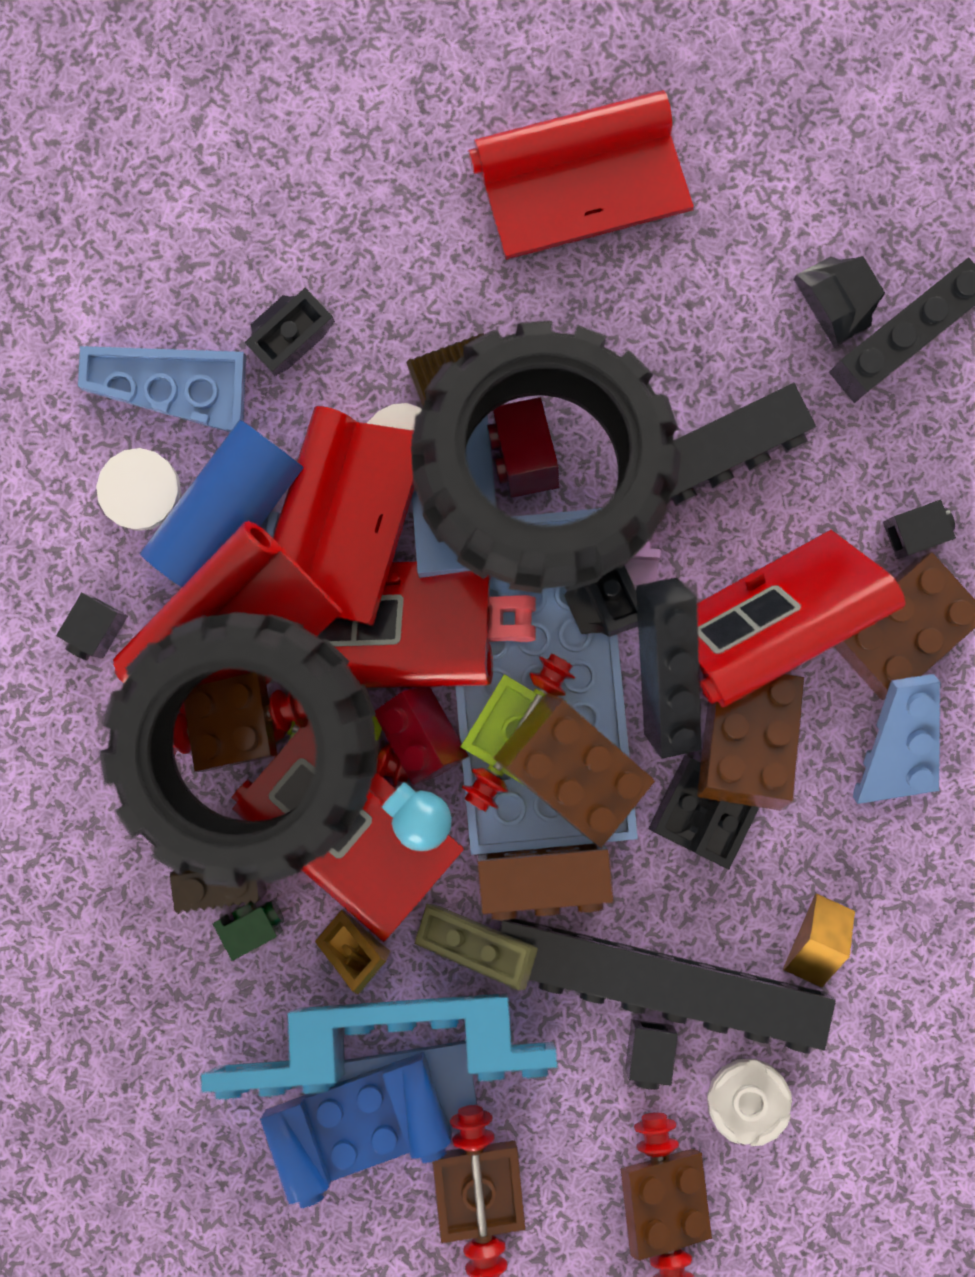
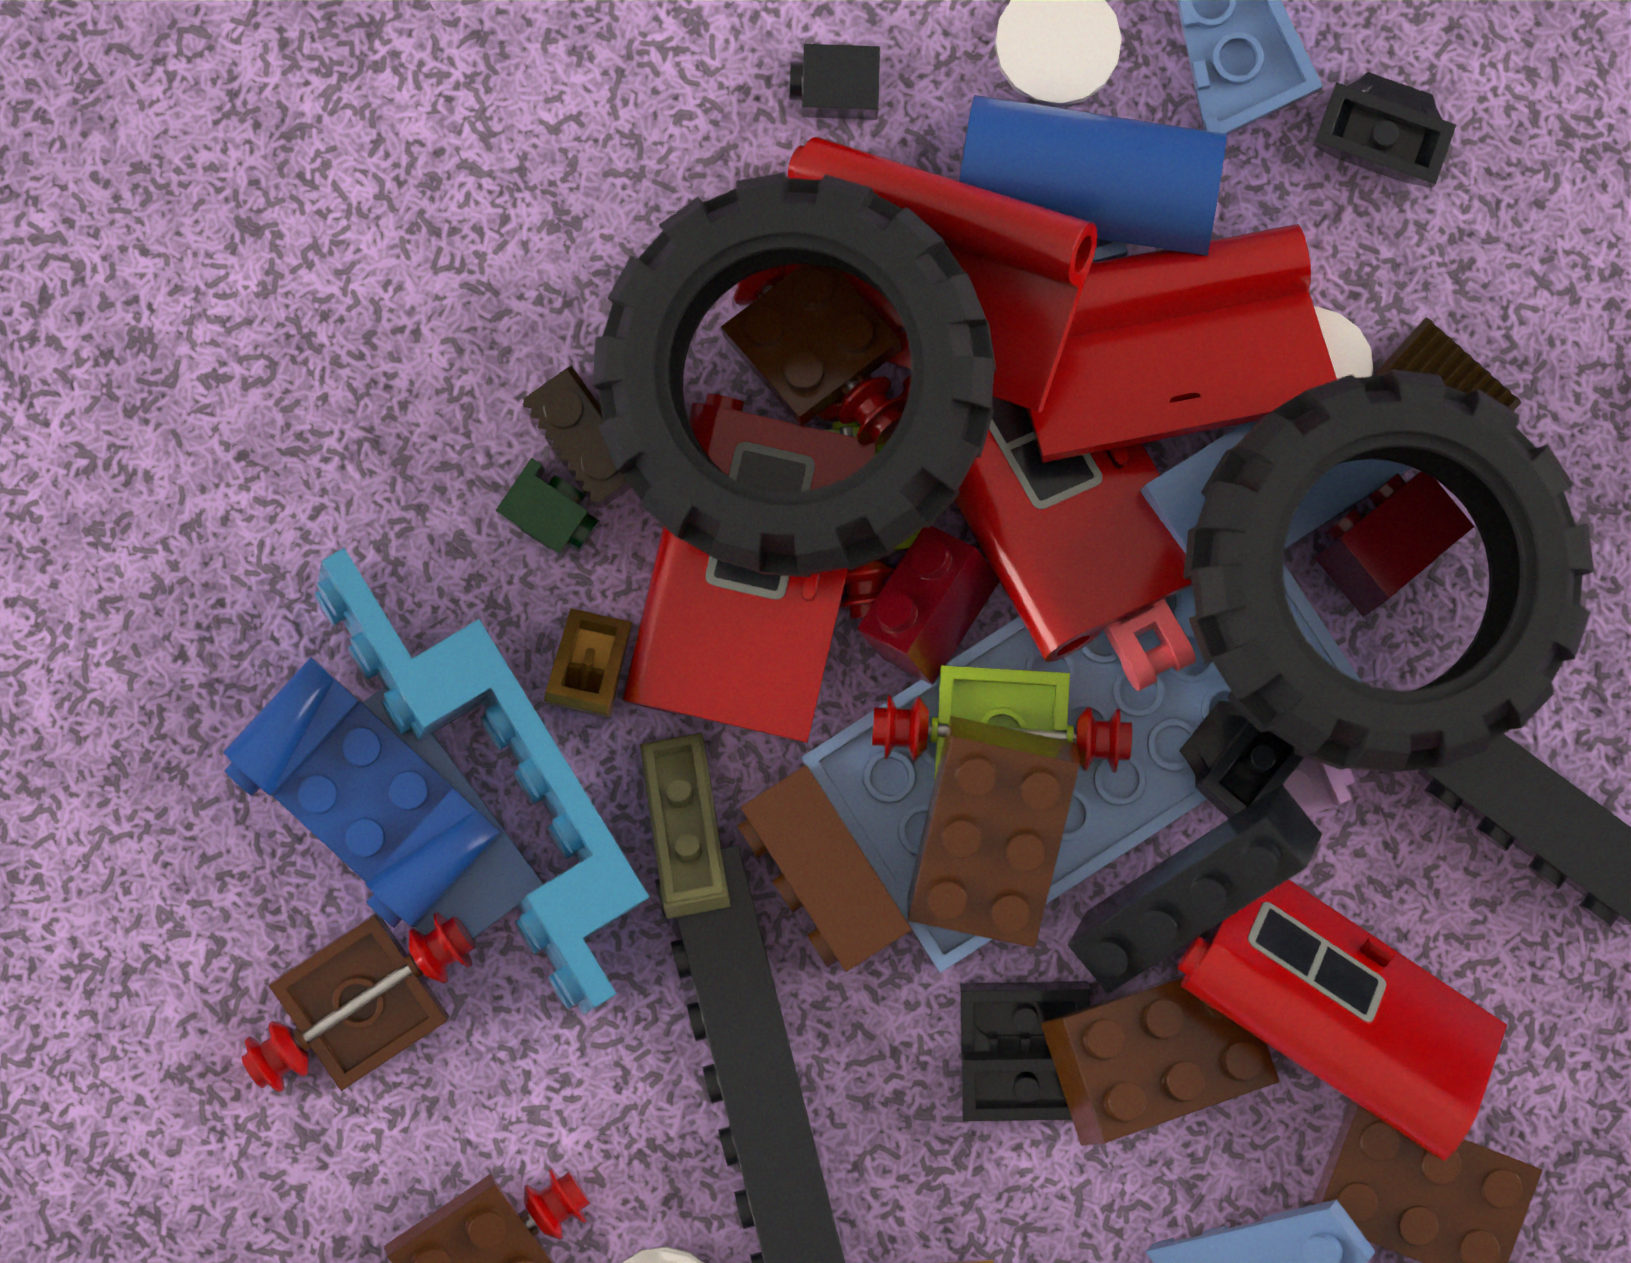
camera: 55 degrees right, 0 degrees up
medium azure piece [381,782,452,851] -> none
black brick [625,1019,678,1090] -> none
black brick [883,499,956,560] -> none

